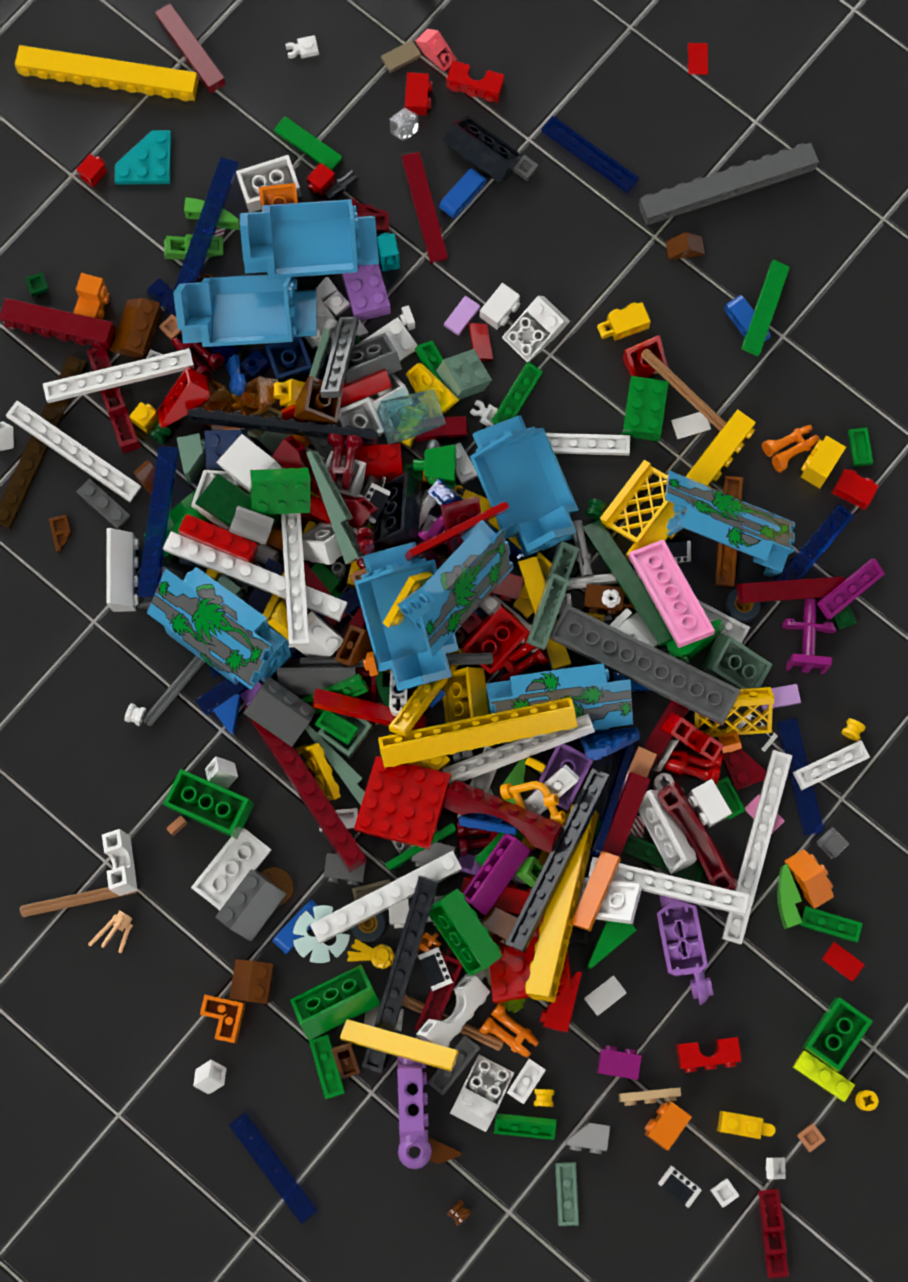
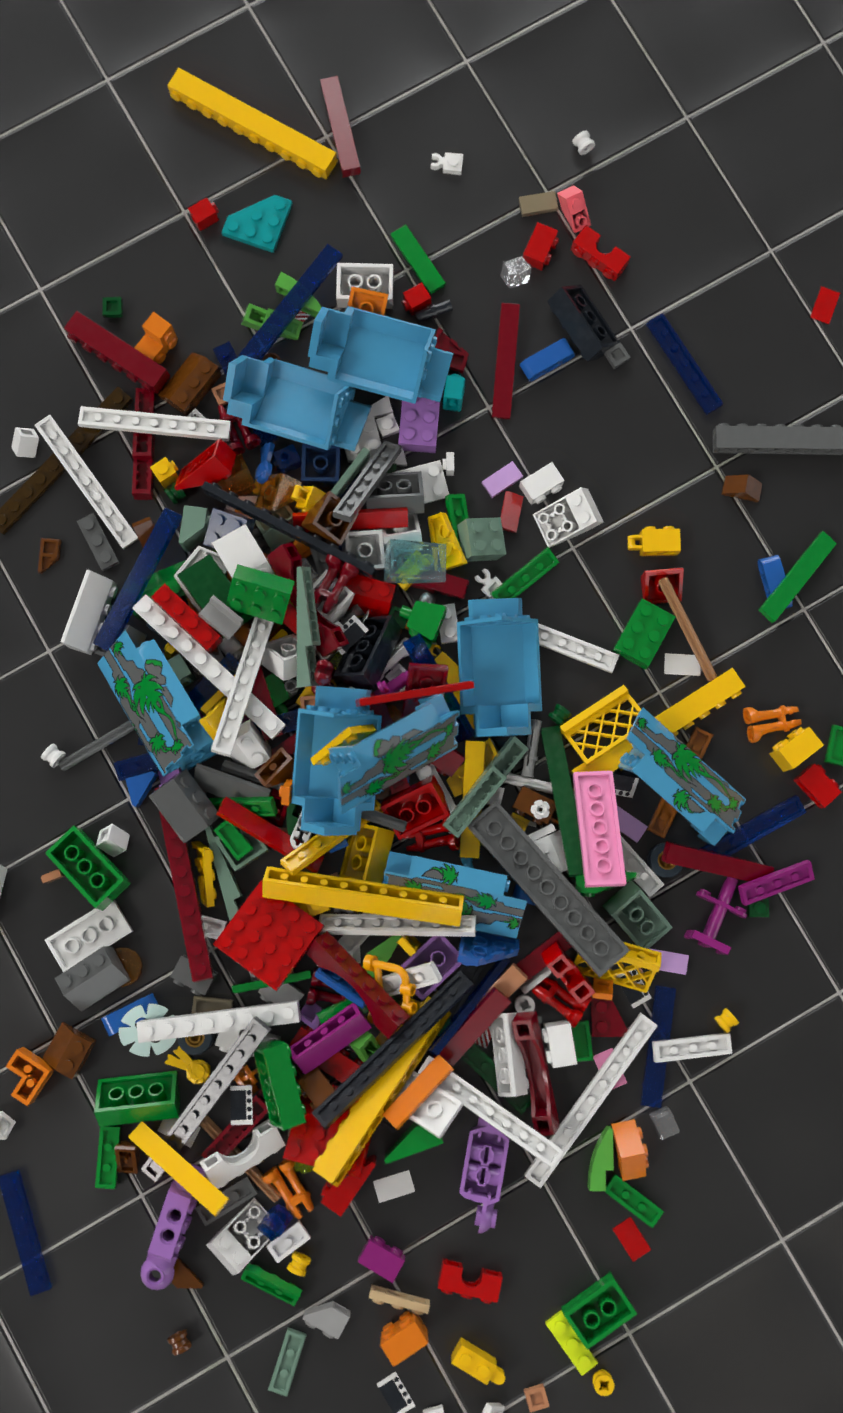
camera: 20 degrees right, 5 degrees up
none -> clear blue brick [257,1203,293,1241]
none -> lavender tile [617,806,648,843]

